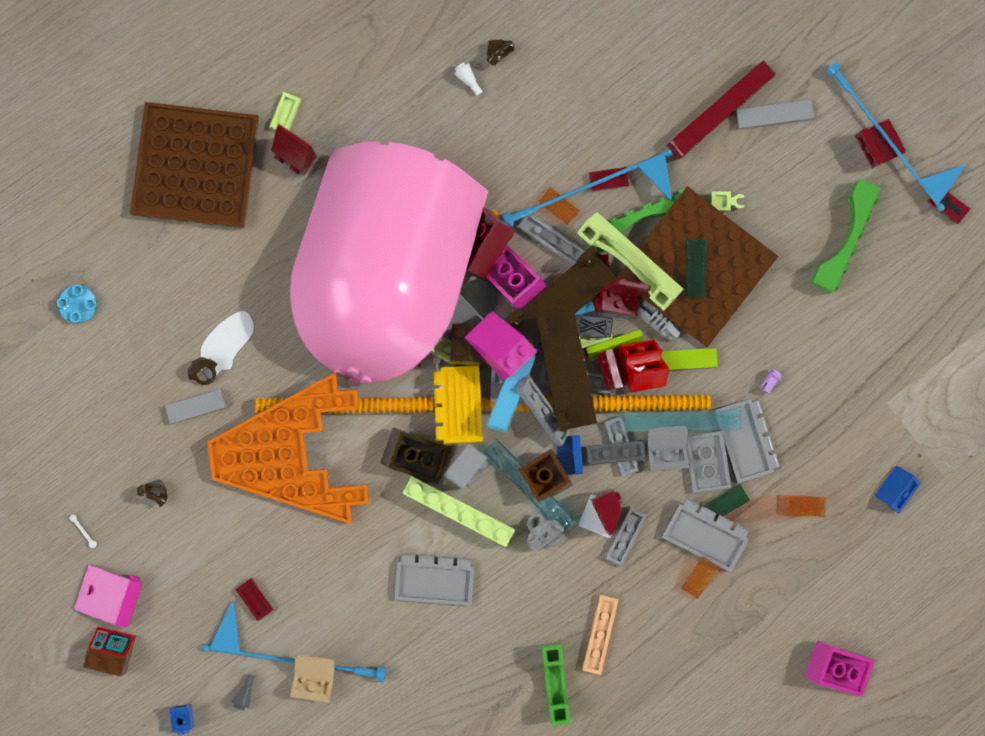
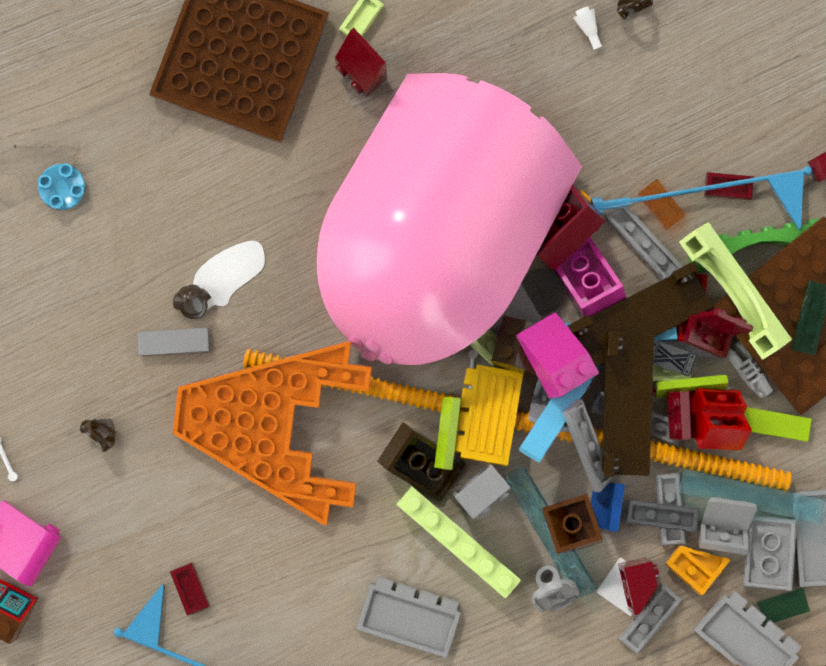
camera: 15 degrees right, 0 degrees up
none -> lime tile [434,397,461,470]
none -> light orange wing [665,546,730,595]

